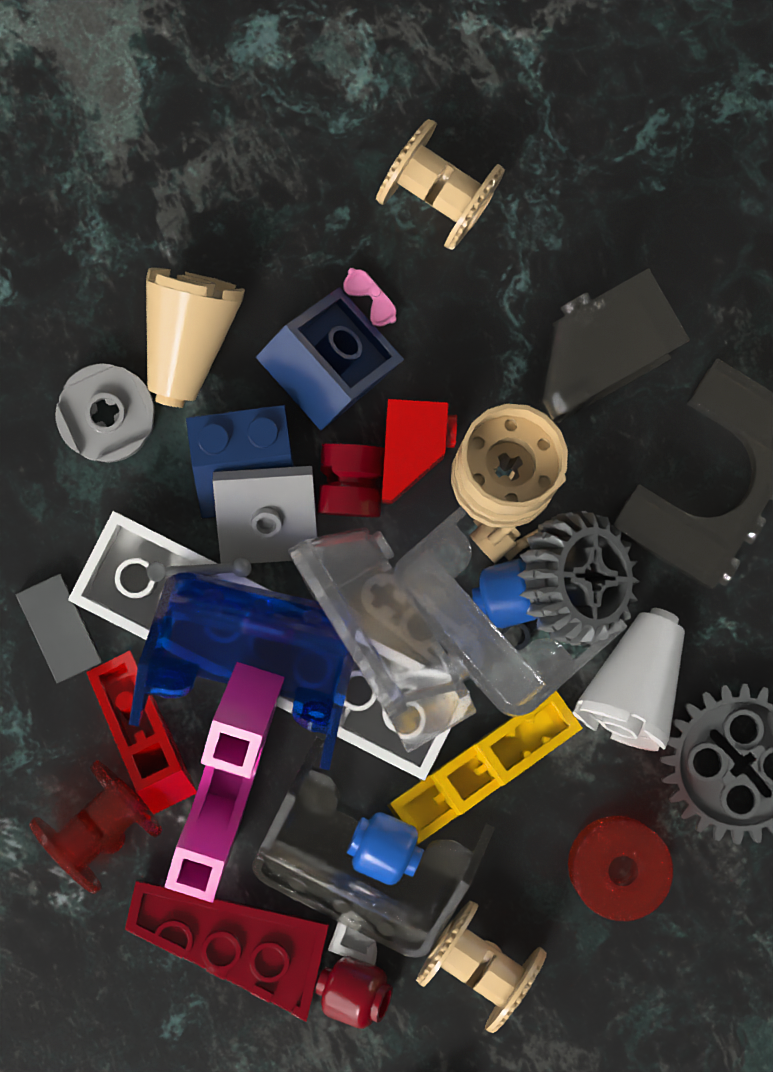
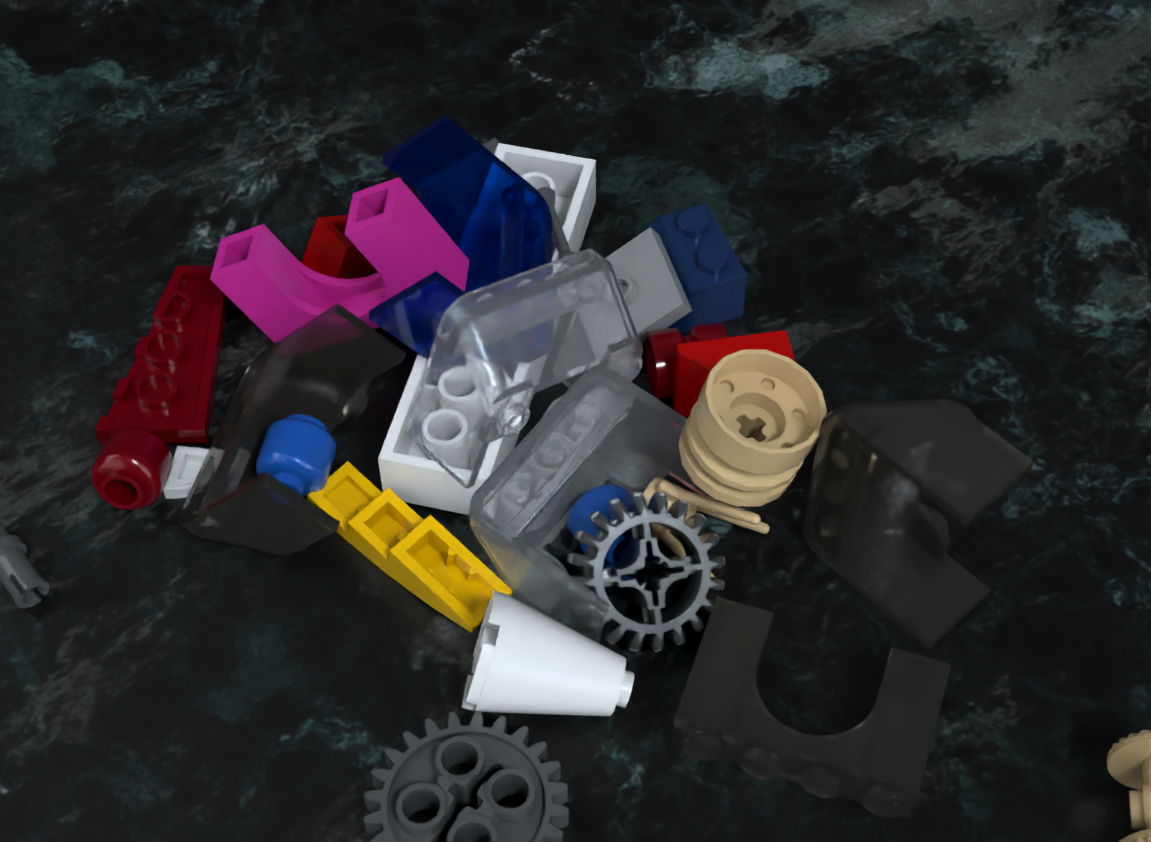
camera: 75 degrees right, 35 degrees down
clear red hose [29,761,162,894] -> none
light grey plate [55,363,155,463] -> none
tan cone [146,268,245,408] -> none
dark blue slope [256,287,404,430] -> none
bright pink piece [343,268,397,327] -> none
tan hose [376,119,505,250] -> none
tan hose [416,901,547,1033] -> none
clear red hose [568,816,673,921] -> none

